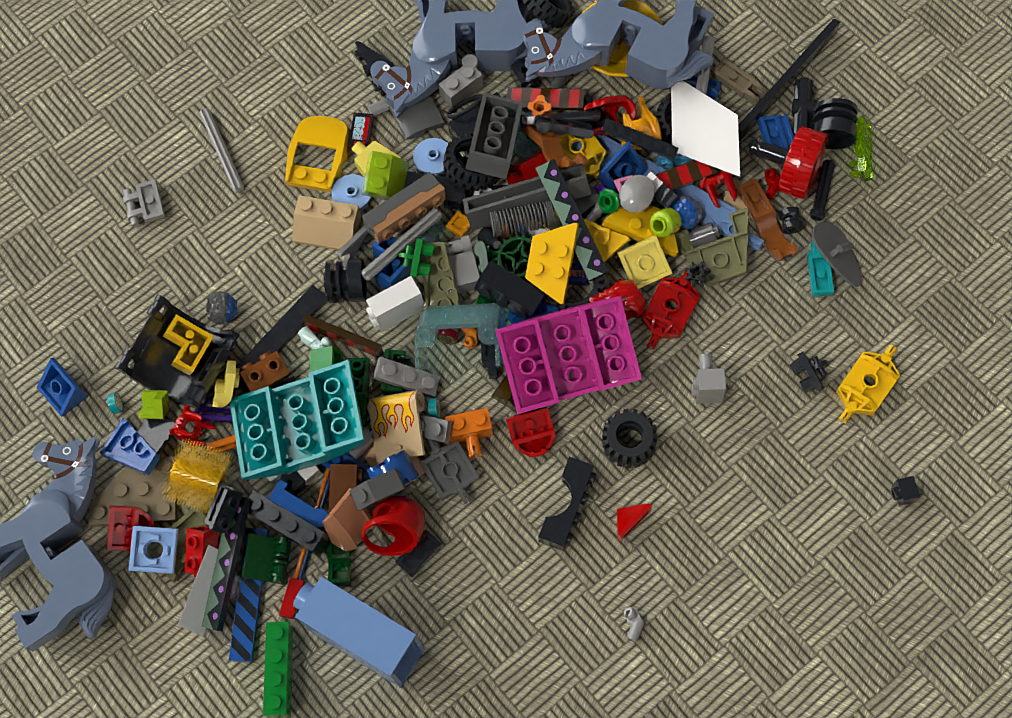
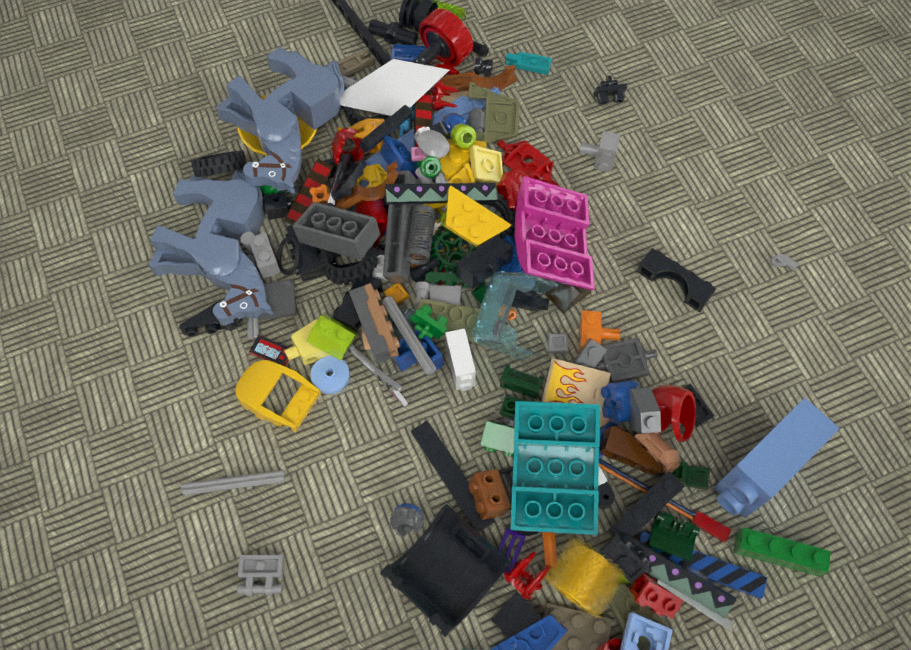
camera: 80 degrees left, 5 degrees down
lime panel [138,390,169,419] -> none
yellow brick [163,315,214,376] -> none
light yellow slope [212,360,240,408] -> none
blue leg [268,479,329,528] -> none
tan slope [292,195,362,250] -> none
light aqua arm [298,326,332,350] -> none
dark brown tile [302,314,384,358] -> none
black wheel [324,258,367,304] -> none
light grey plate [373,357,440,398] -> none
light blue plate [413,138,448,175] -> none
teal tile [428,398,441,418] -> none
red slope [505,407,555,457] -> none
black tyre [602,409,658,468] -> none
red slope [617,503,652,542] -> none
black gear [685,261,711,288] -> none
dark grey shield [812,222,861,287] -> none
yellow plate [836,345,900,423] -> none
black plate [891,476,921,506] -> none
none -> light grey tile [548,333,568,354]

